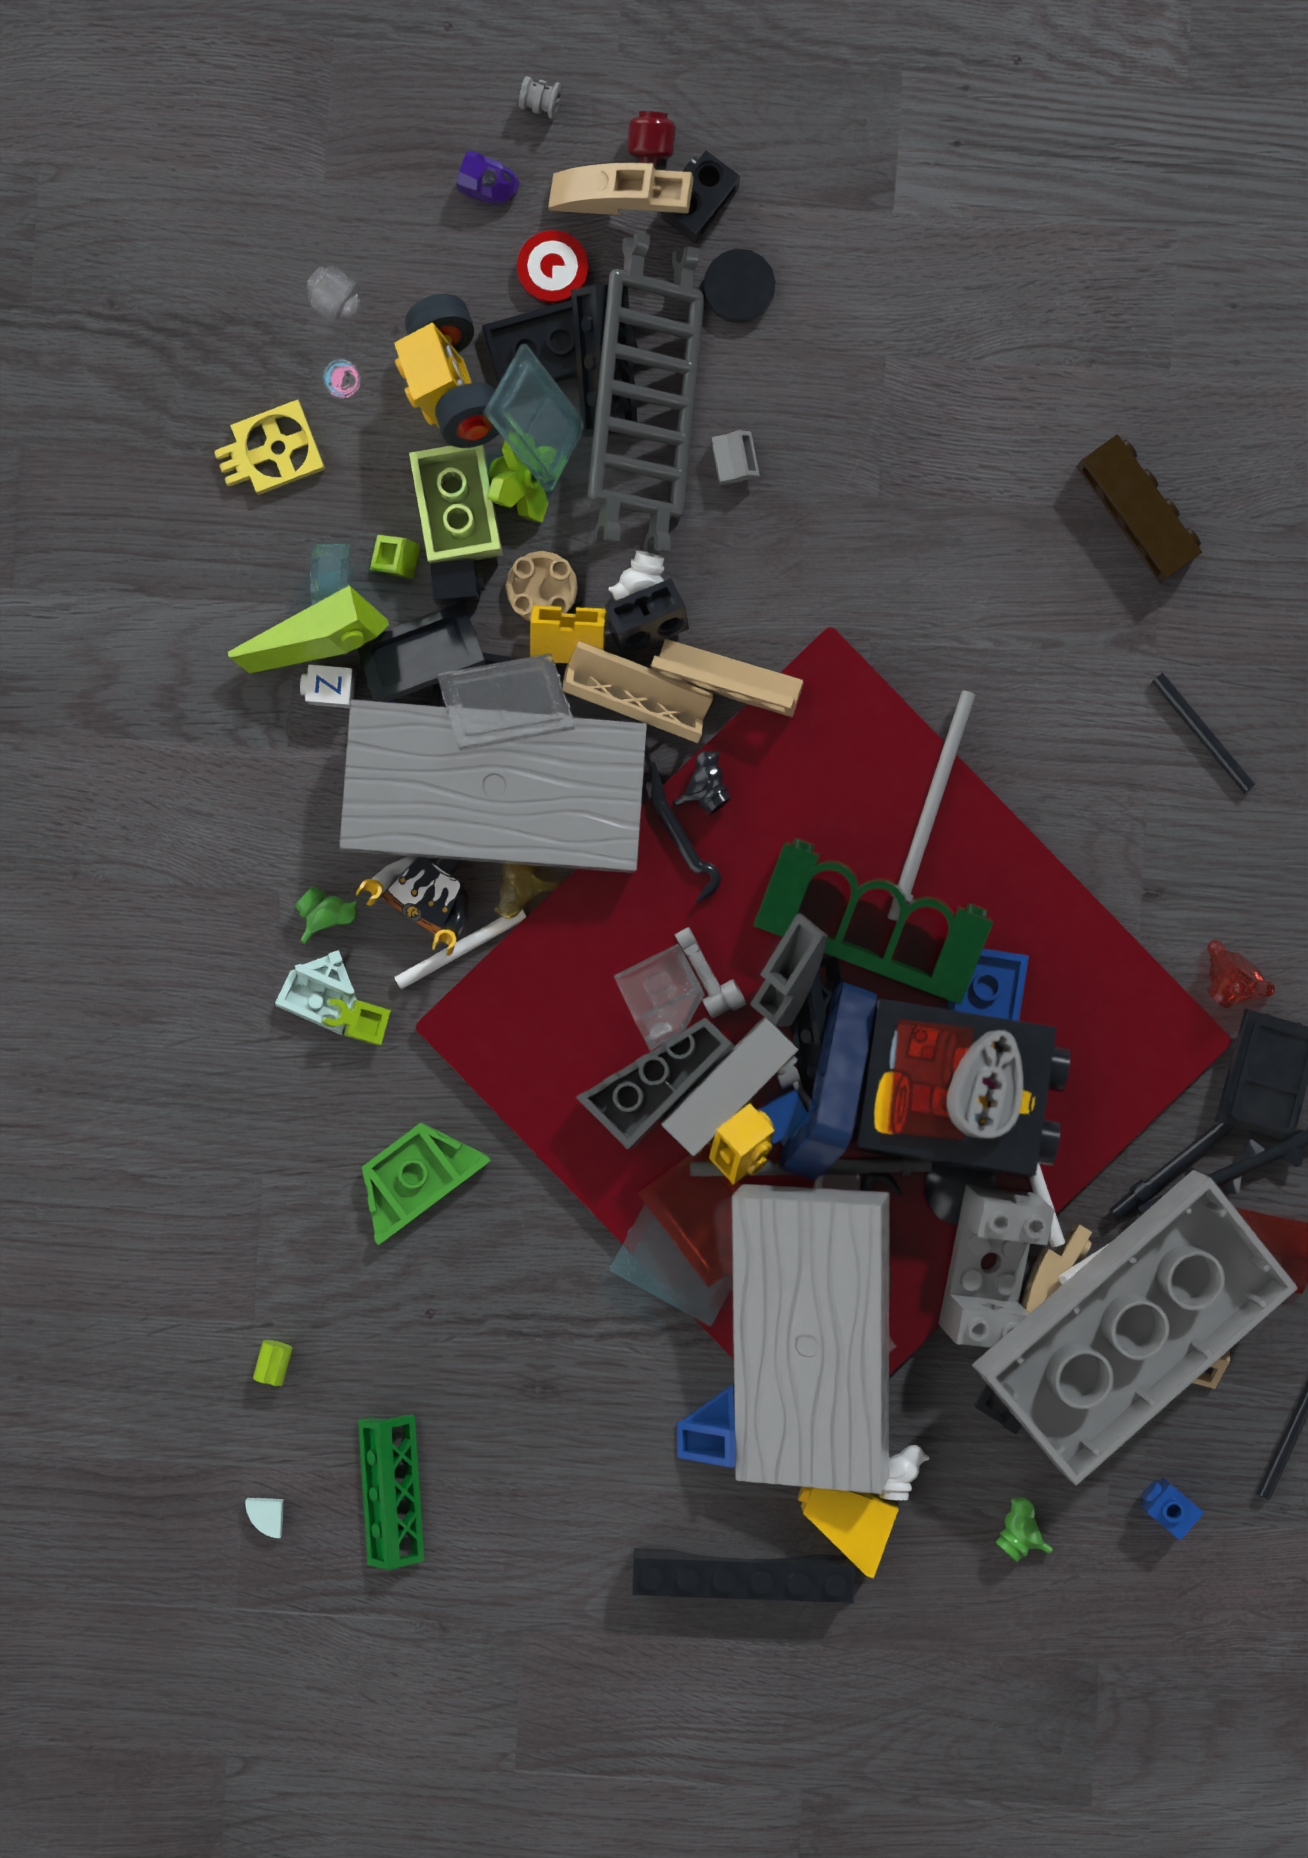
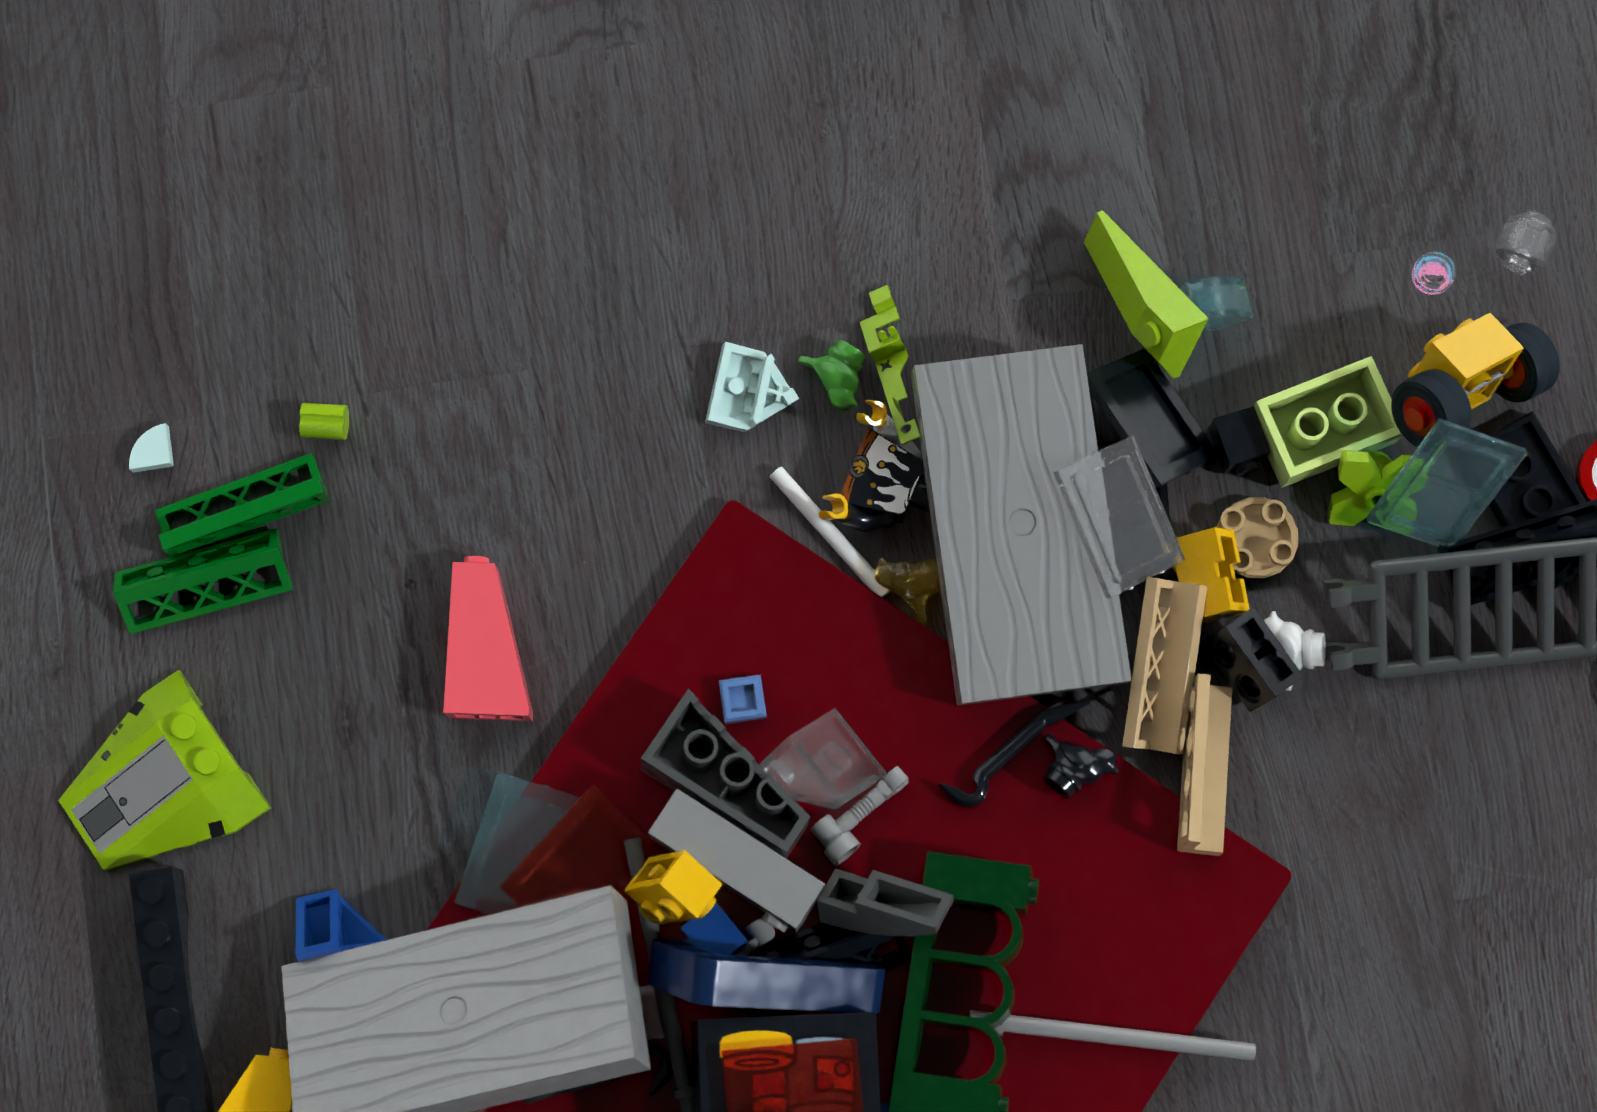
camera: 80 degrees right, 10 degrees down
light yellow piece [214,399,326,495] -> none
white brick [300,665,356,708] -> none
lime plate [321,998,391,1046] -> none
bright green wing [362,1122,491,1245] -> none
lime slope [370,535,420,579] -> none
light grey piece [711,430,760,486] -> none
none -> lime wedge [58,670,271,871]
none -> green fence [154,453,330,557]
none -> coral slope [443,556,533,721]
none -> medium blue tile [719,675,767,724]
none -> lime piece [860,284,921,445]

